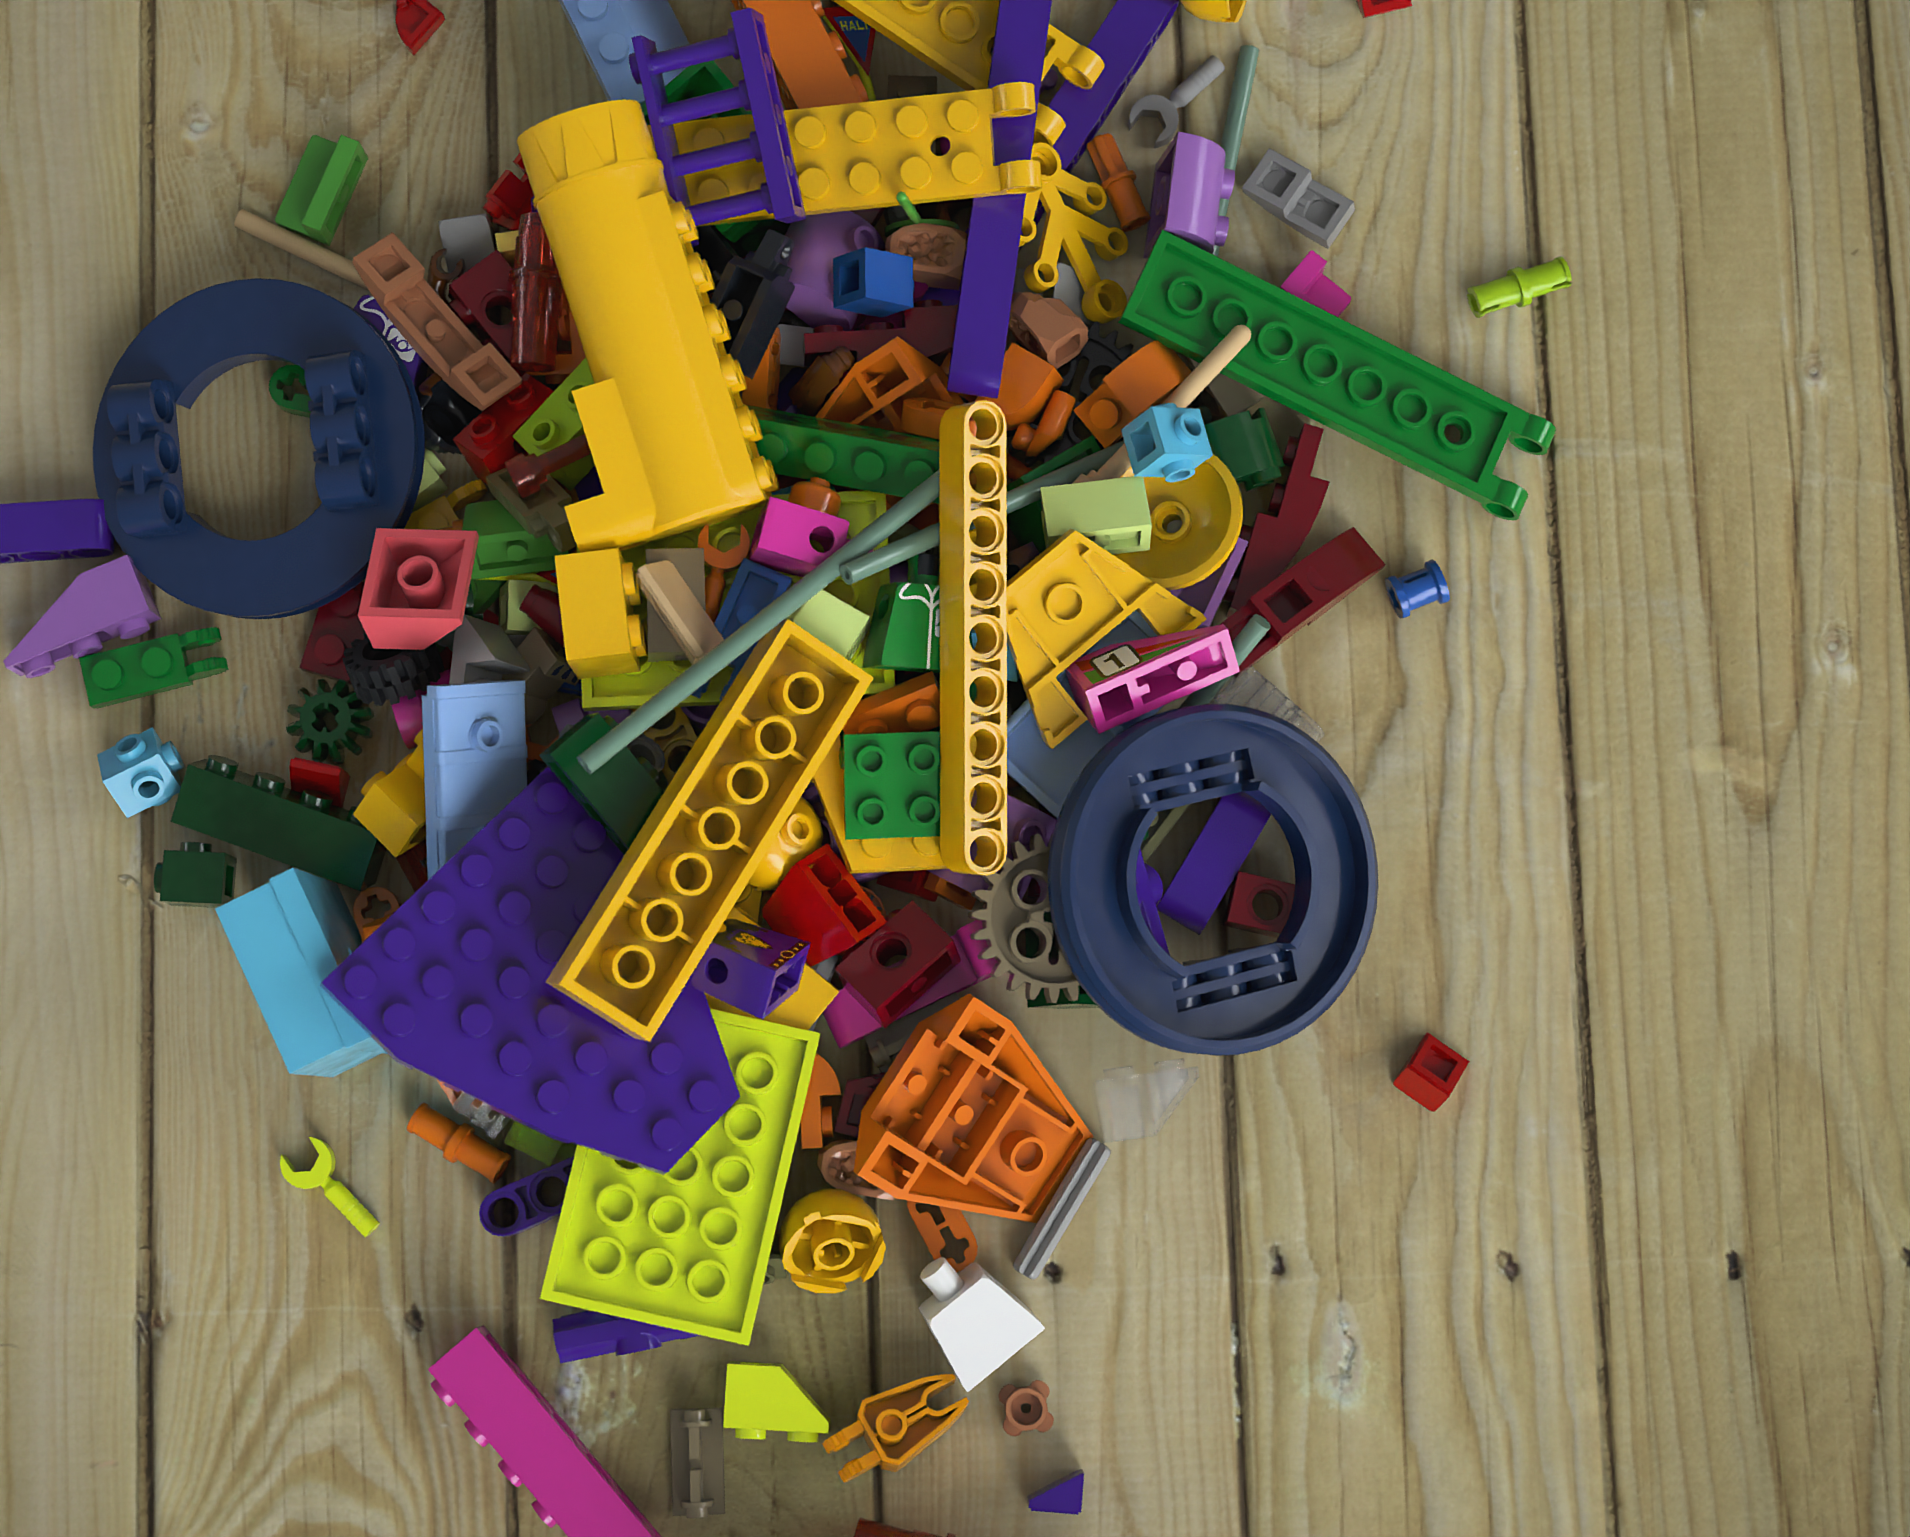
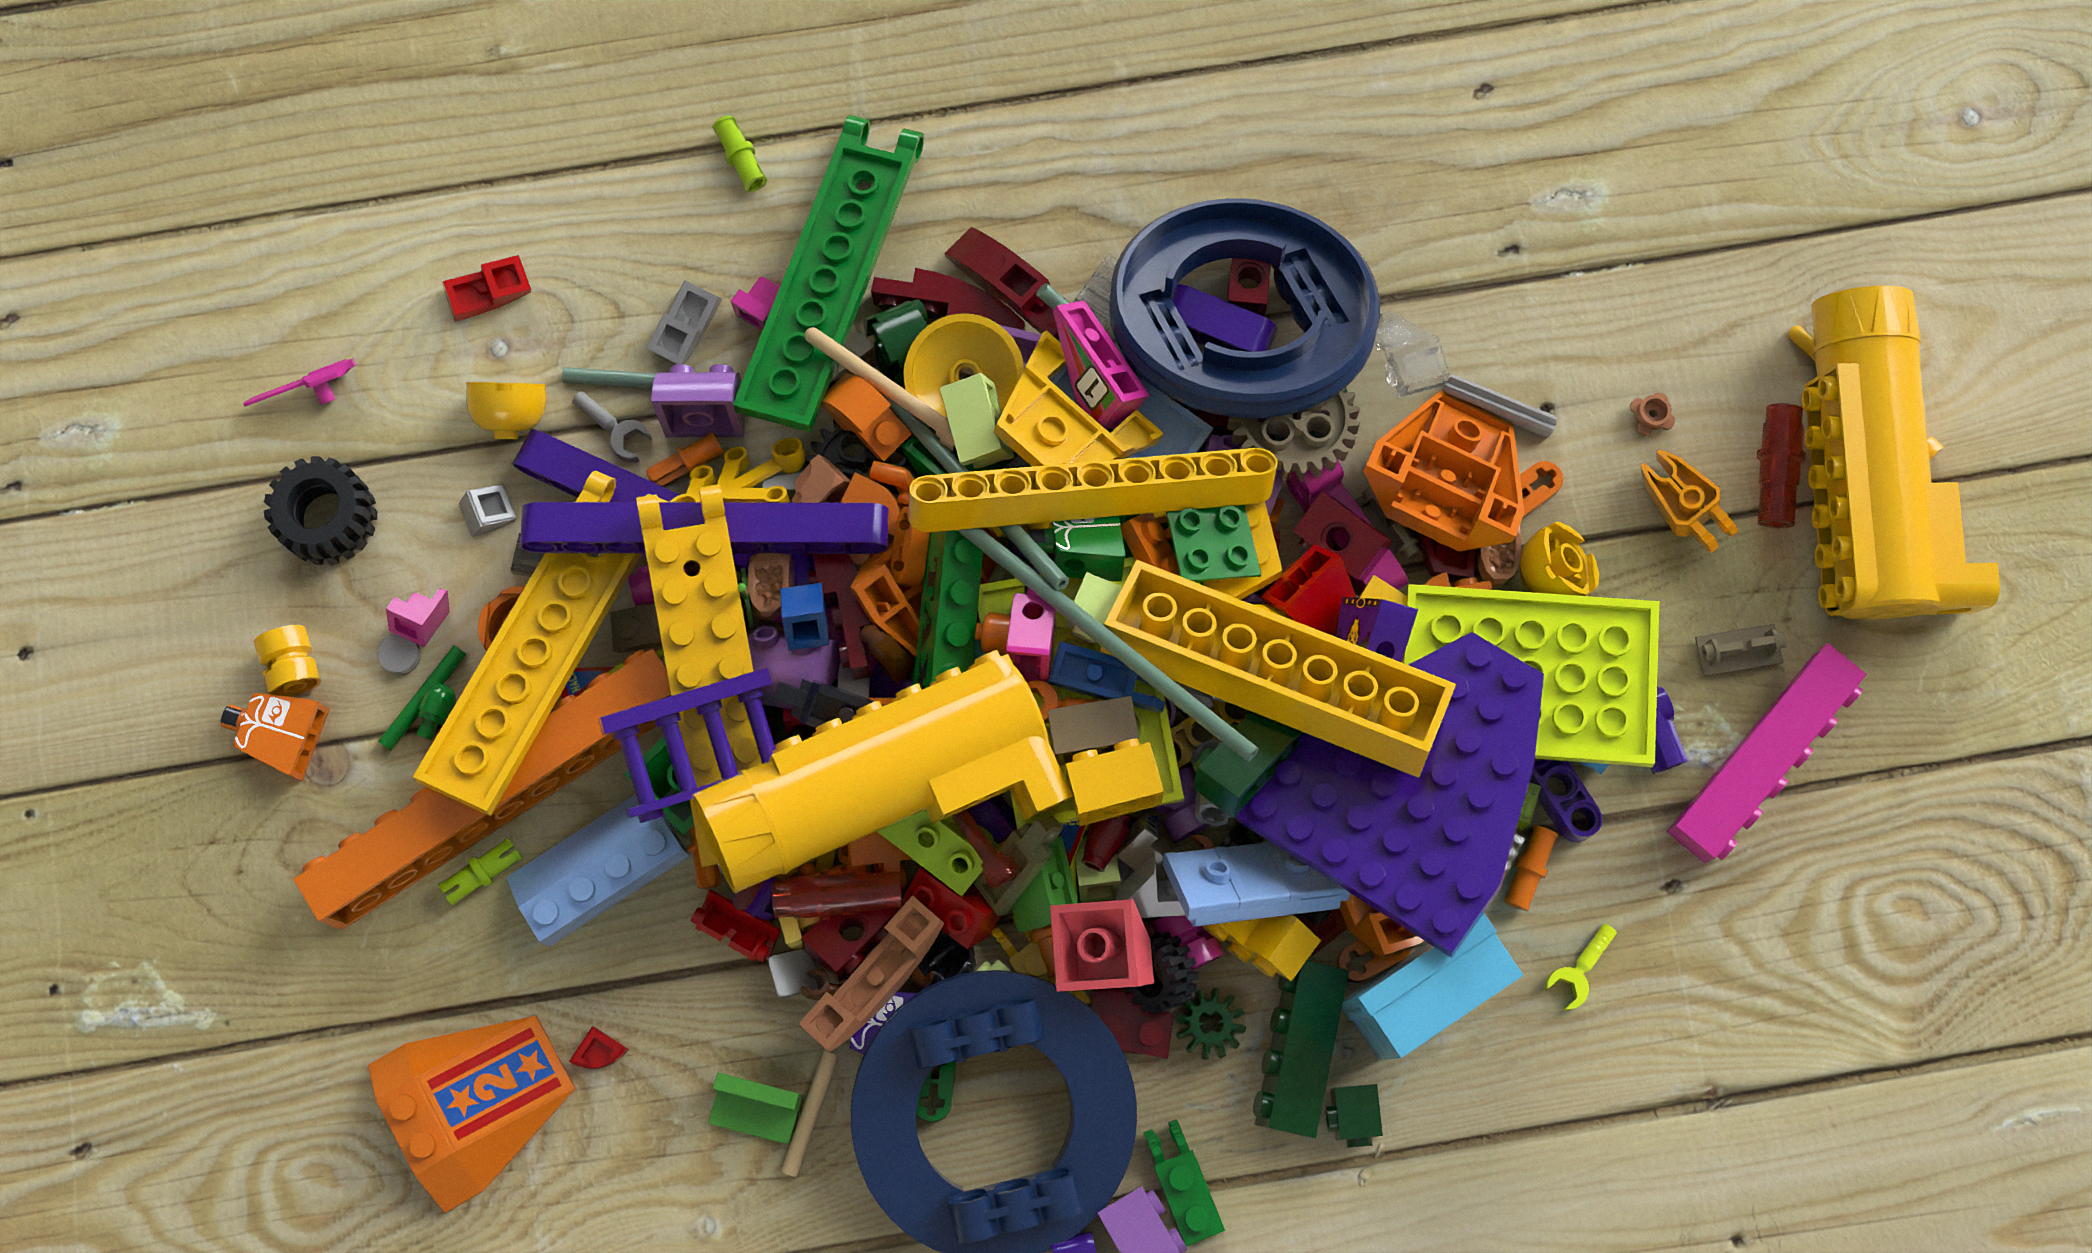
camera: 95 degrees left, 5 degrees down
medium azure brick [97,727,184,818] -> none
red slope [289,757,350,808] -> none
tan slope [637,560,724,665] -> none
neon yellow slope [723,1361,831,1442] -> none
white torso [919,1257,1045,1392] -> none
dark purple slope [1027,1469,1084,1515] -> none
medium azure brick [1121,403,1213,482] -> none
blue bush [1385,559,1450,619] -> none
red slope [1393,1032,1470,1112] -> none

